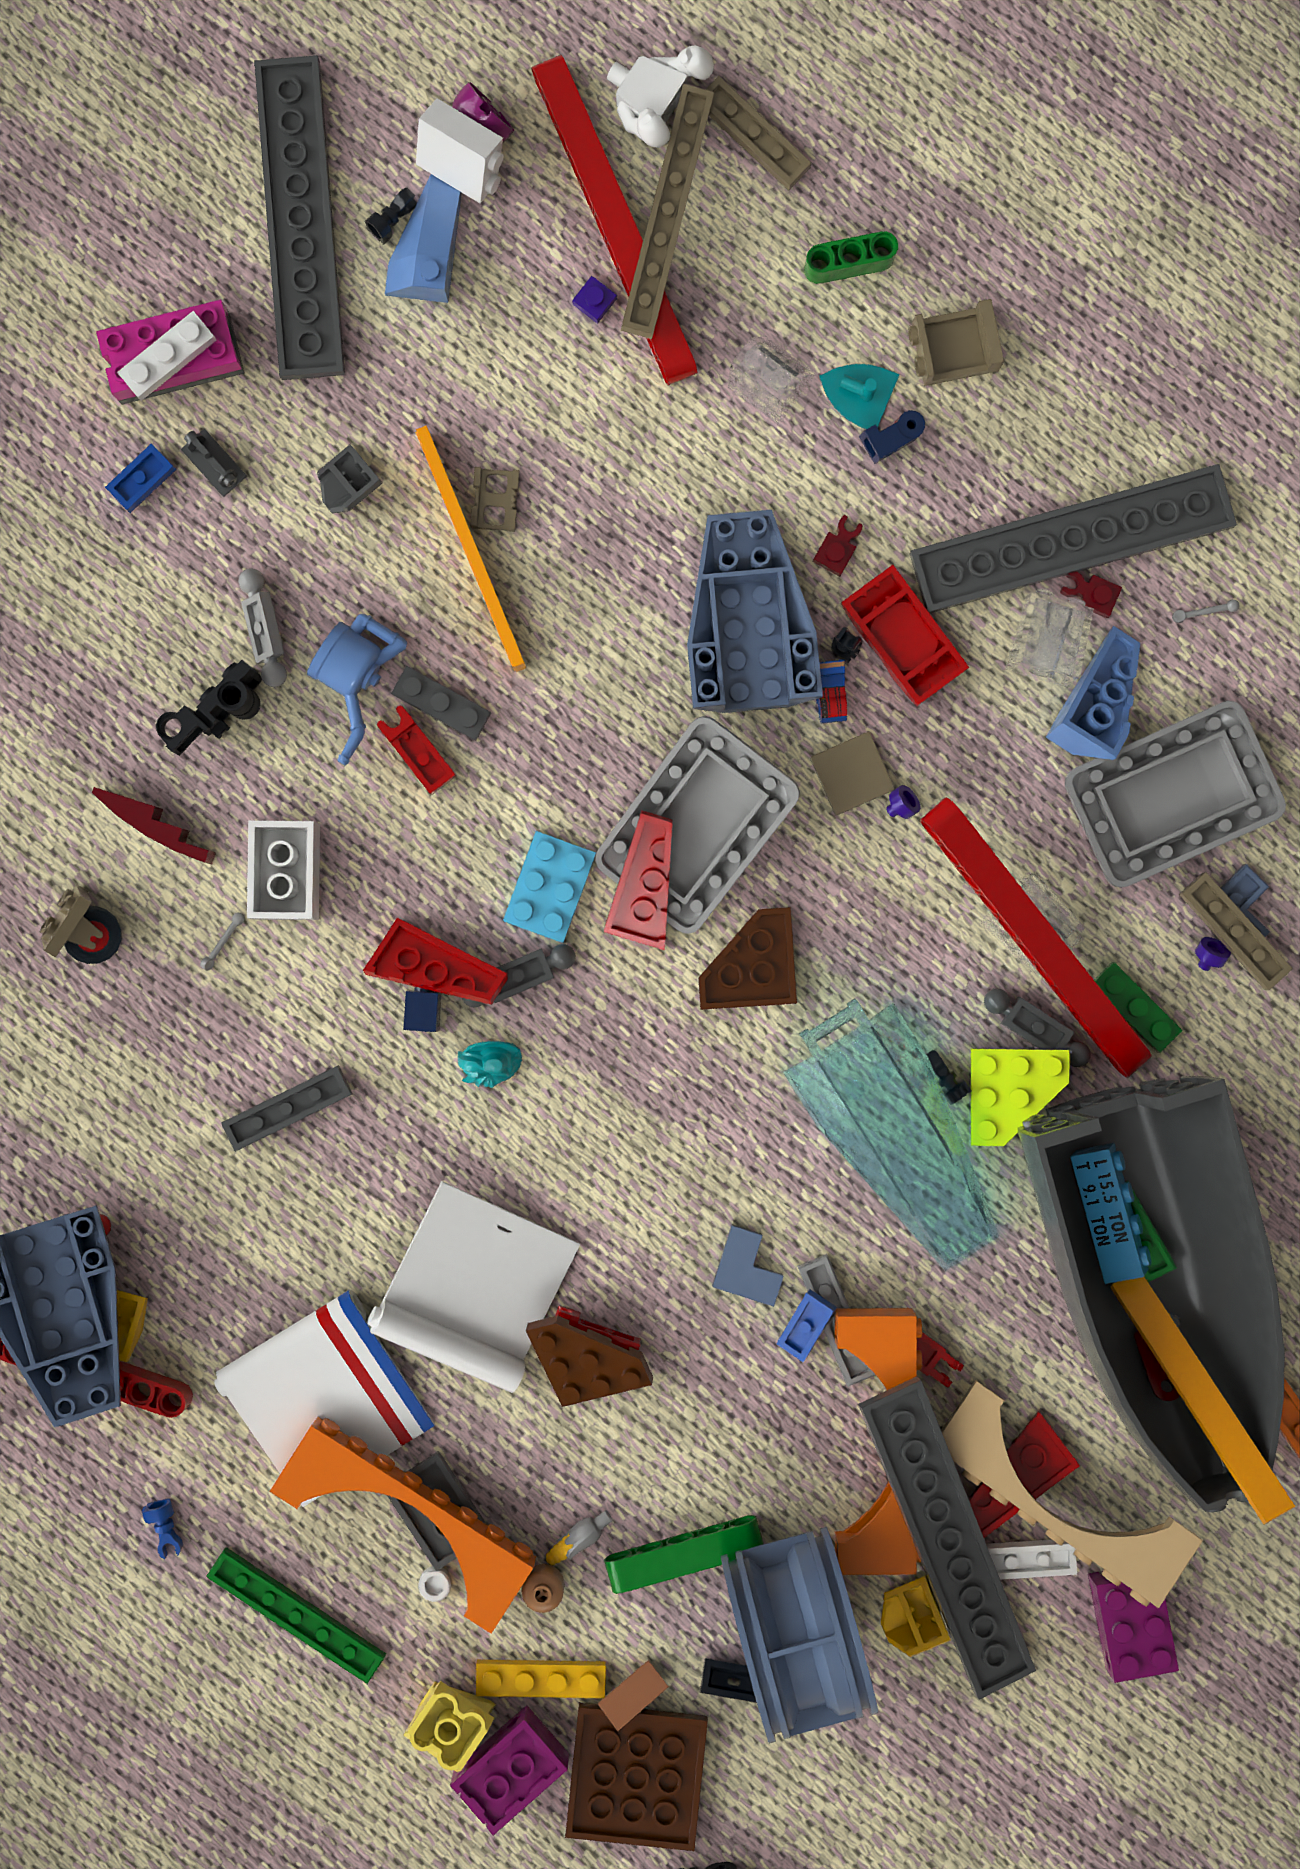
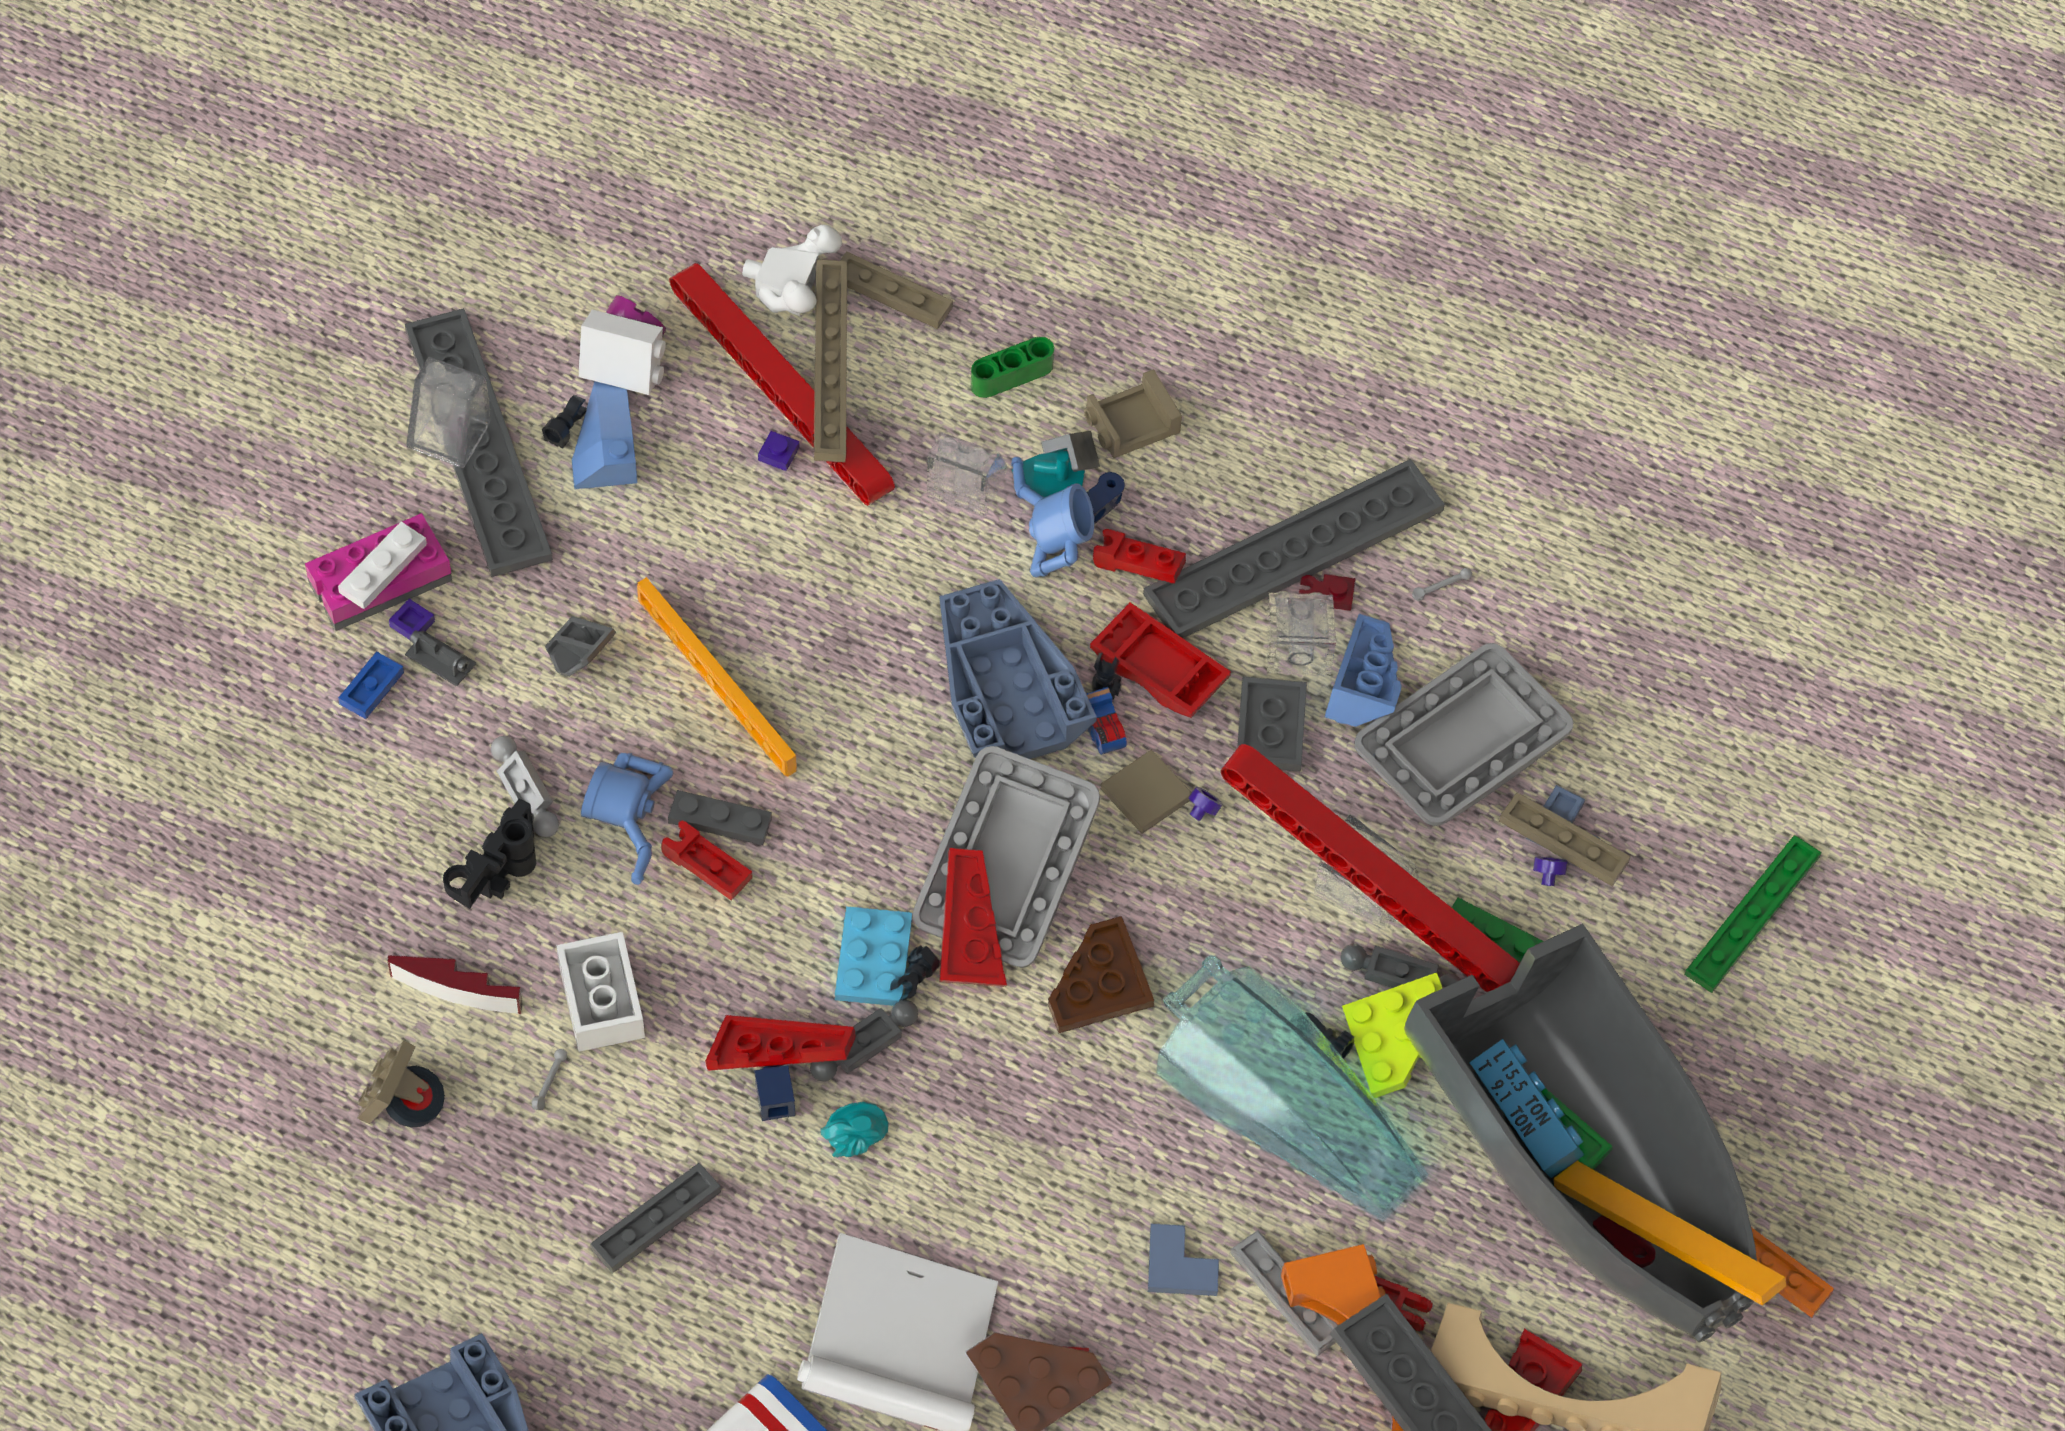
camera: 20 degrees left, 30 degrees down
dark tan piece [470,467,520,532] -> none
plate [776,1289,837,1362] -> none
dark red plate [812,515,863,577] -> none
none -> dark purple plate [389,598,435,640]
none -> clear slope [406,356,491,468]
none -> black piece [890,945,940,1001]
none -> medium blue piece [1011,457,1094,578]
none -> dark grey panel [1041,431,1100,472]
none -> red plate [1093,529,1186,584]
none -> dark grey plate [1237,676,1307,772]

